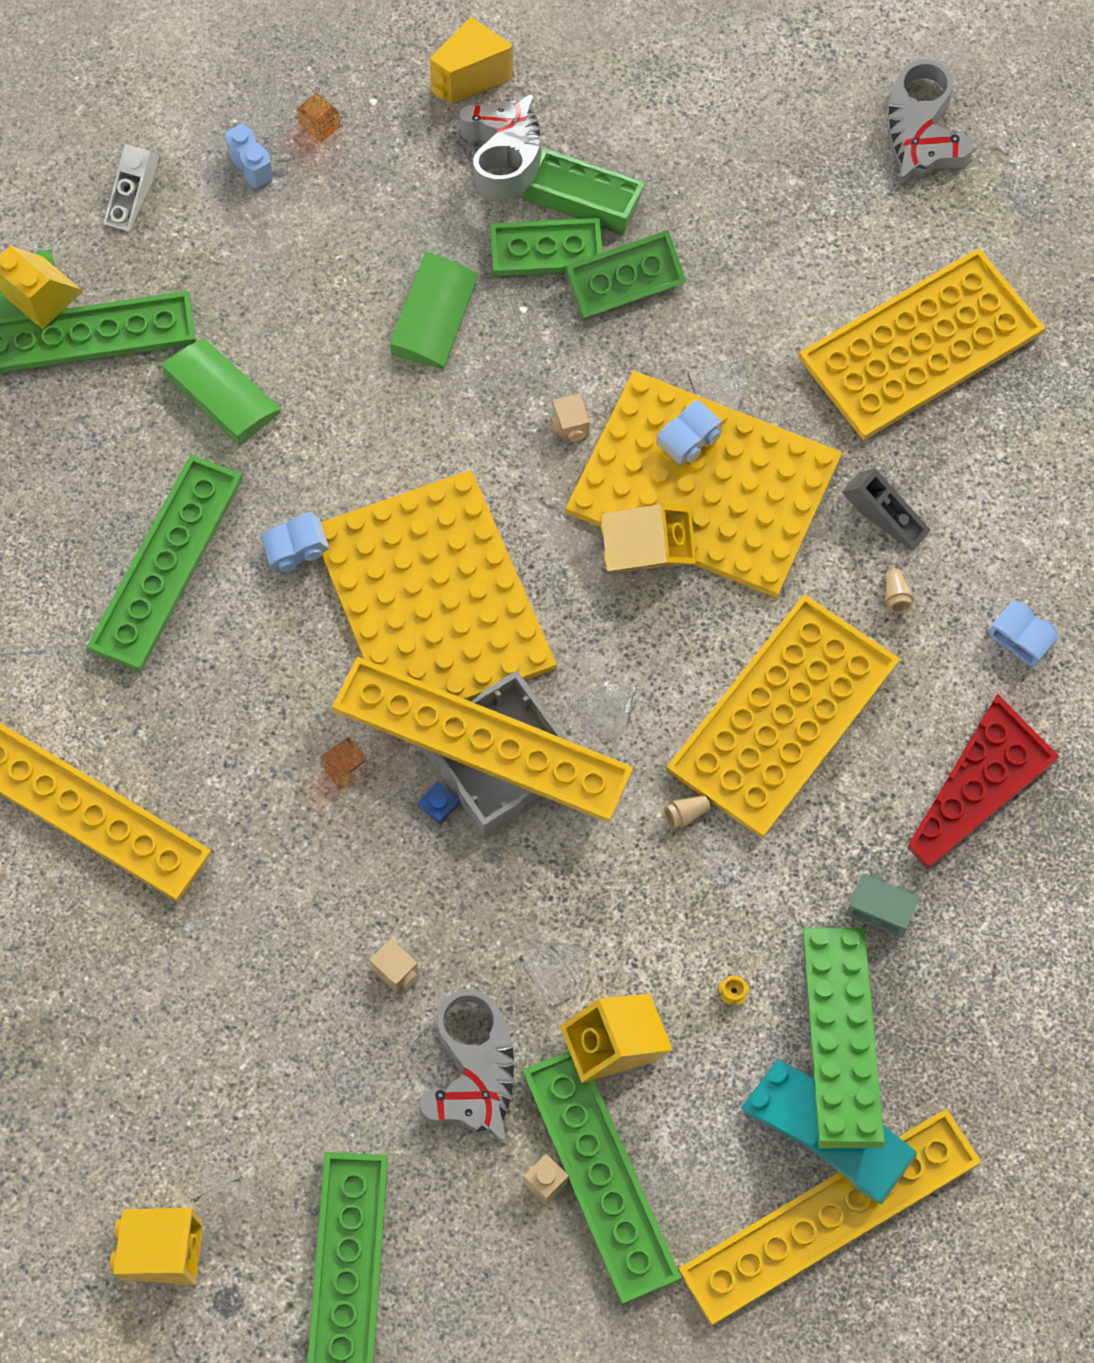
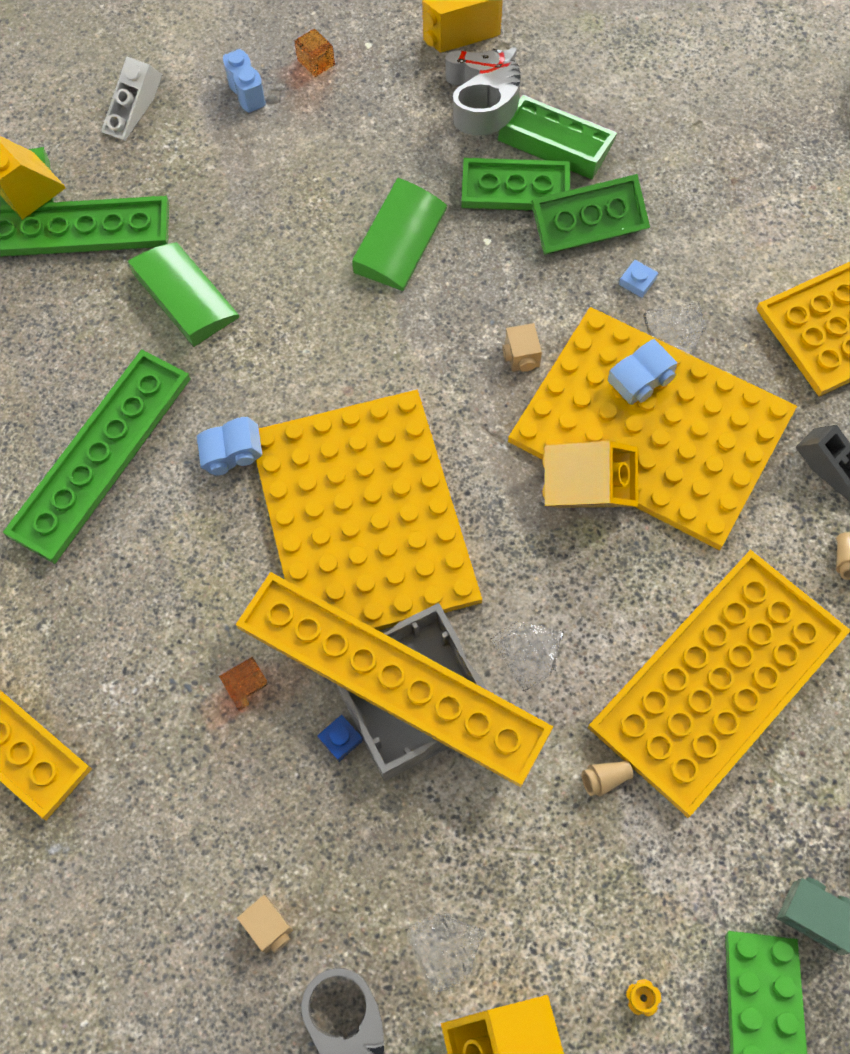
camera: 10 degrees right, 0 degrees up
none -> light blue plate [619,260,658,298]

